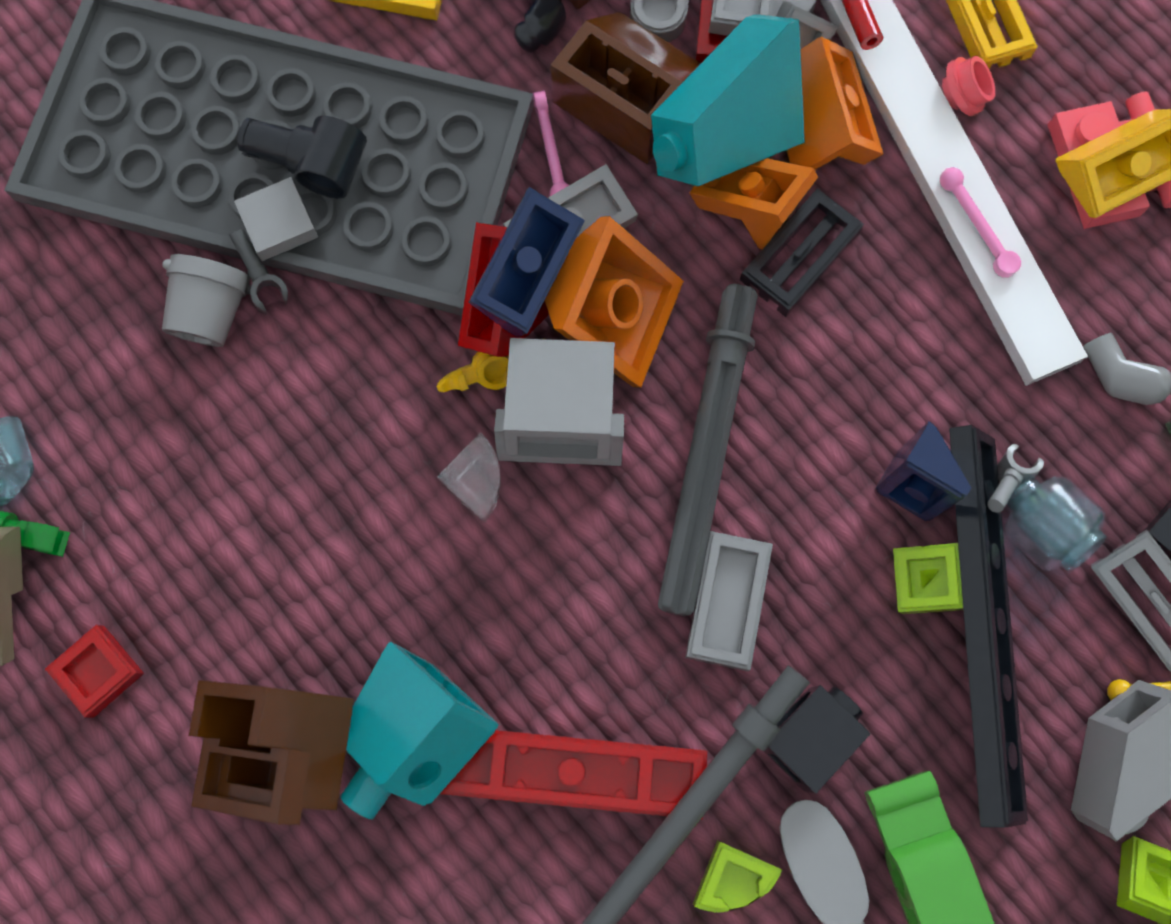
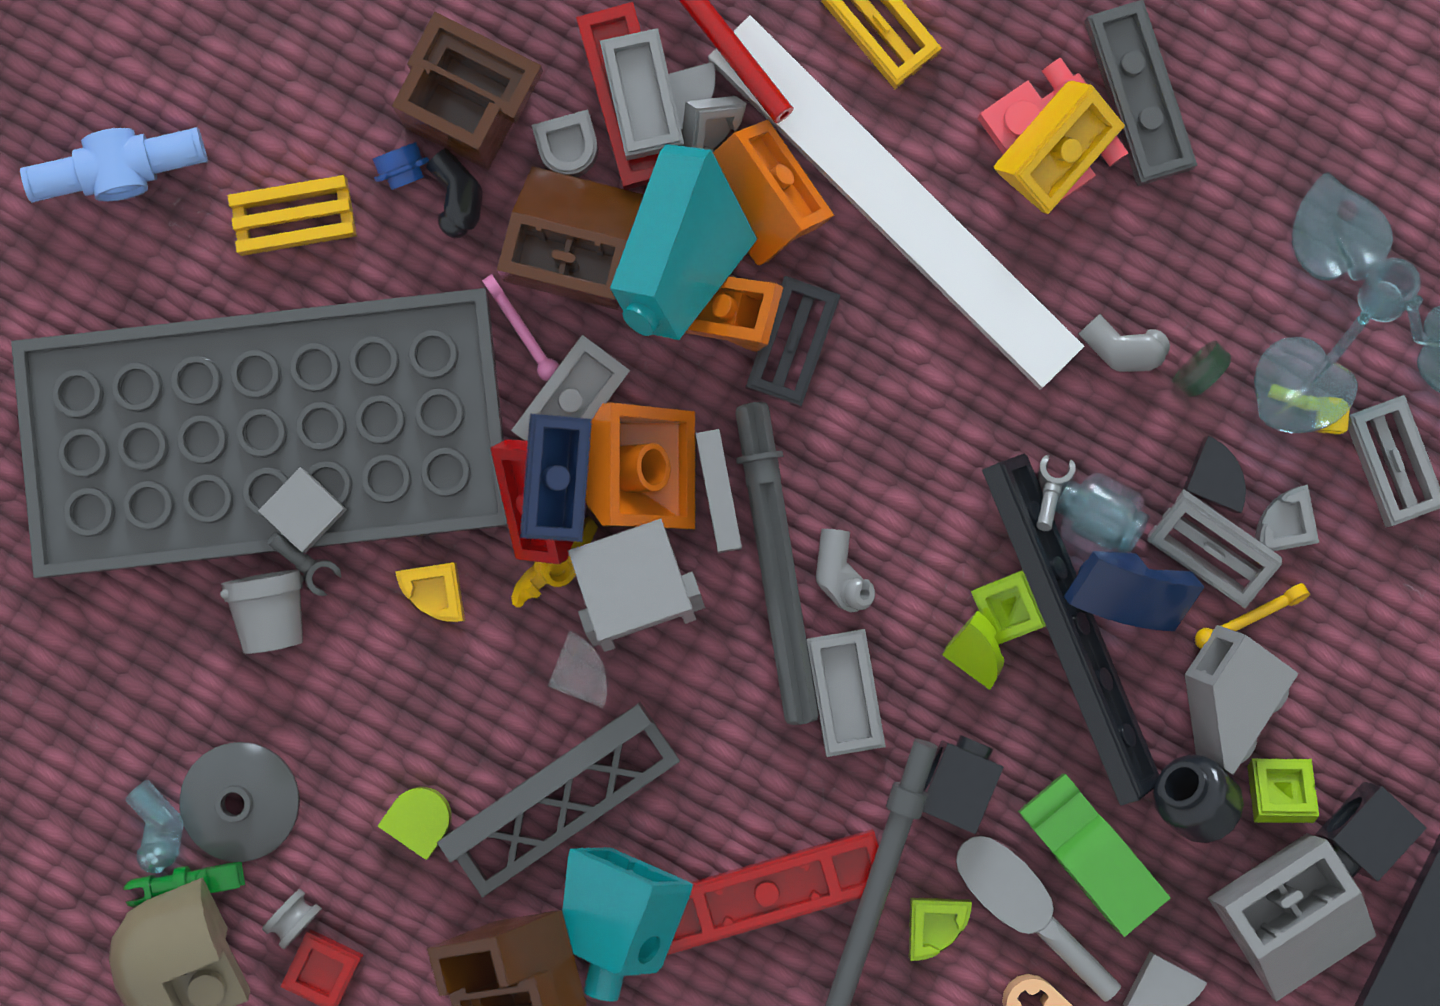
camera: 25 degrees left, 10 degrees up
black pin [237,116,367,199] -> none
dark blue slope [875,421,972,521] -> none
bright pink hinge [940,167,1021,278] -> none
coral plate [942,56,995,116] -> none
none -> dark grey dish [179,742,300,862]
none -> light grey bush [262,889,322,950]
none -> lime tile [378,787,452,860]
none -> yellow tile [395,562,465,622]
none -> dark grey fence [437,702,680,898]
none -> light grey tile [696,429,742,554]
none -> light grey arm [816,529,875,612]
none -> lime tile [942,610,1004,690]
none -> dark blue slope [1064,551,1205,631]
none -> black head [1153,754,1244,843]

